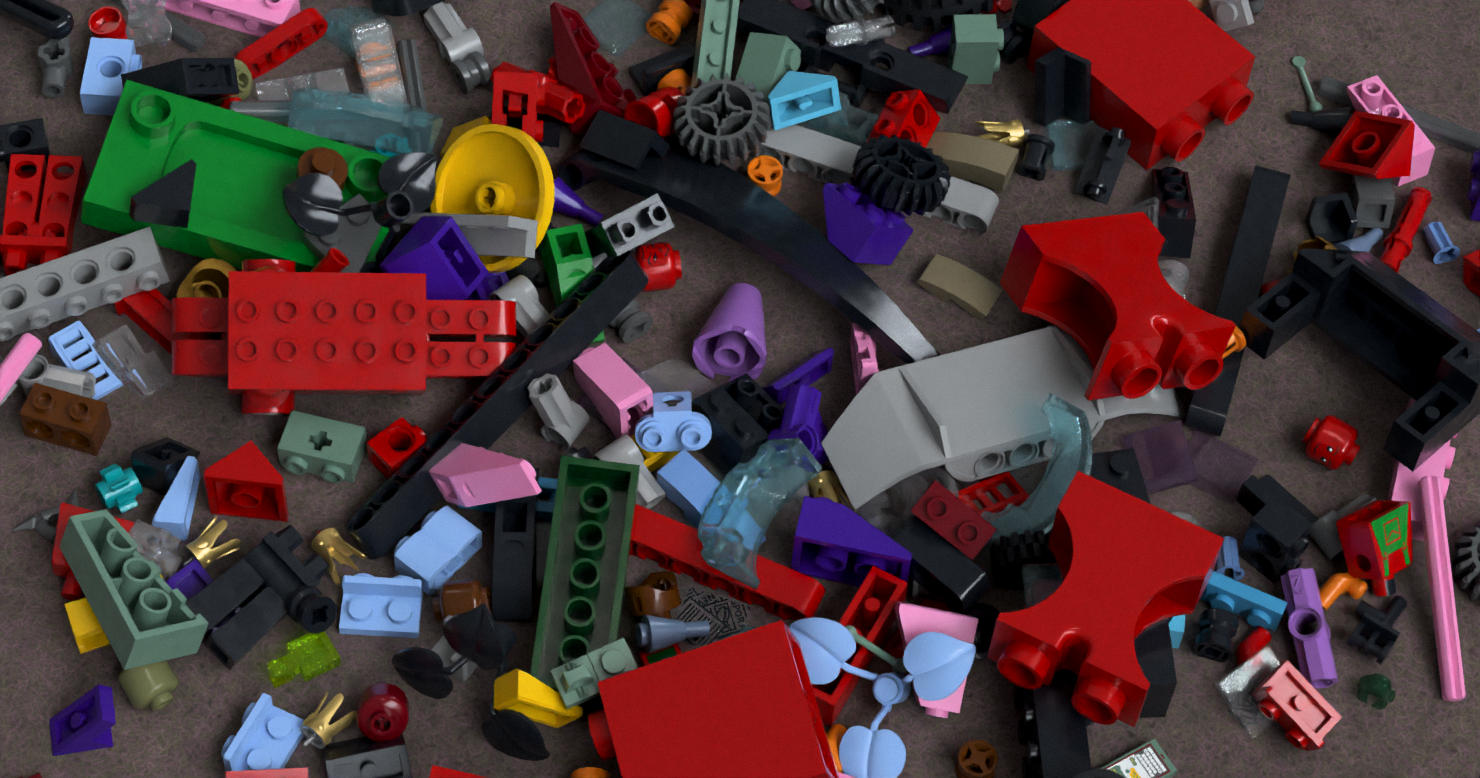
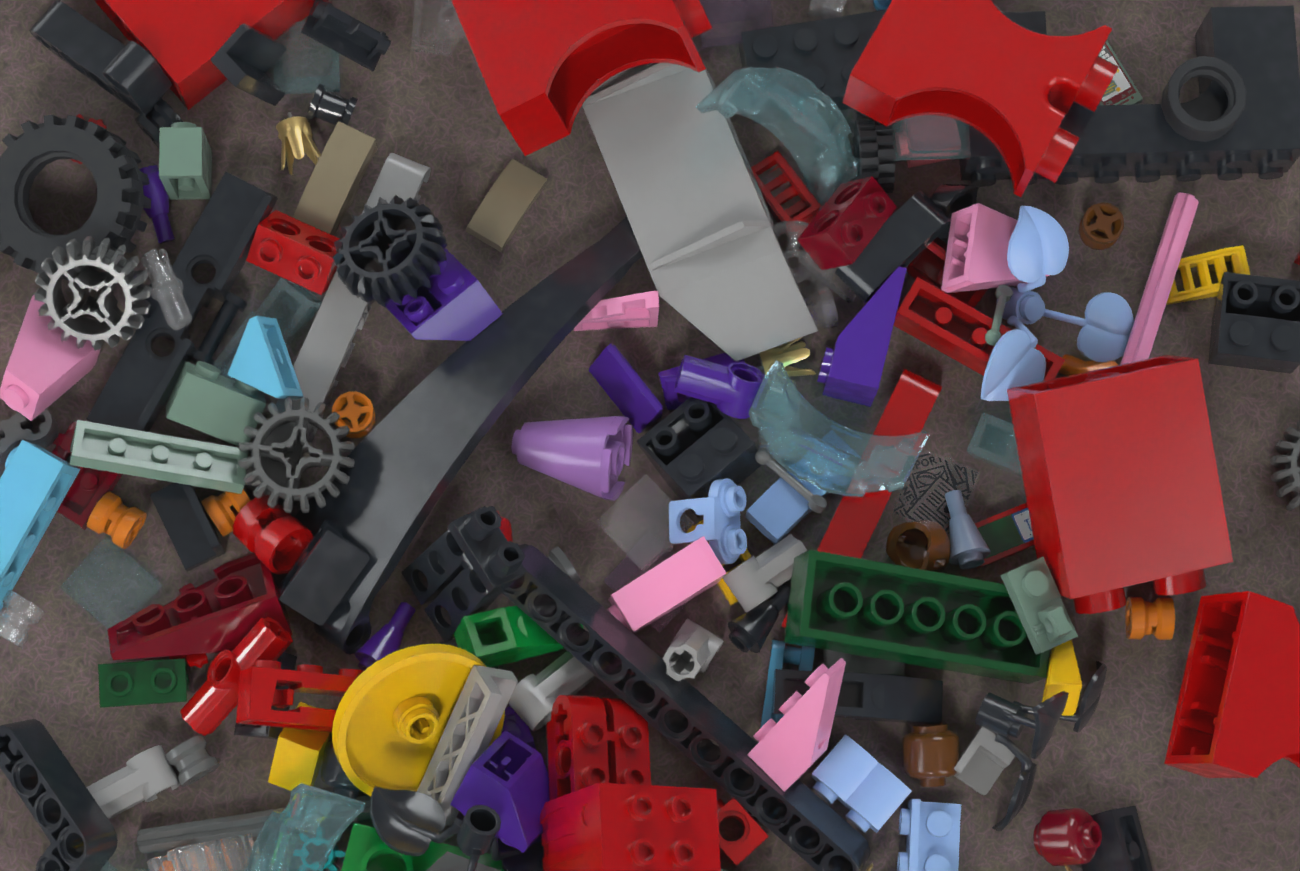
camera: 90 degrees left, 20 degrees up
none -> dark green hinge [98,658,190,708]
none -> dark grey hinge [755,448,827,513]

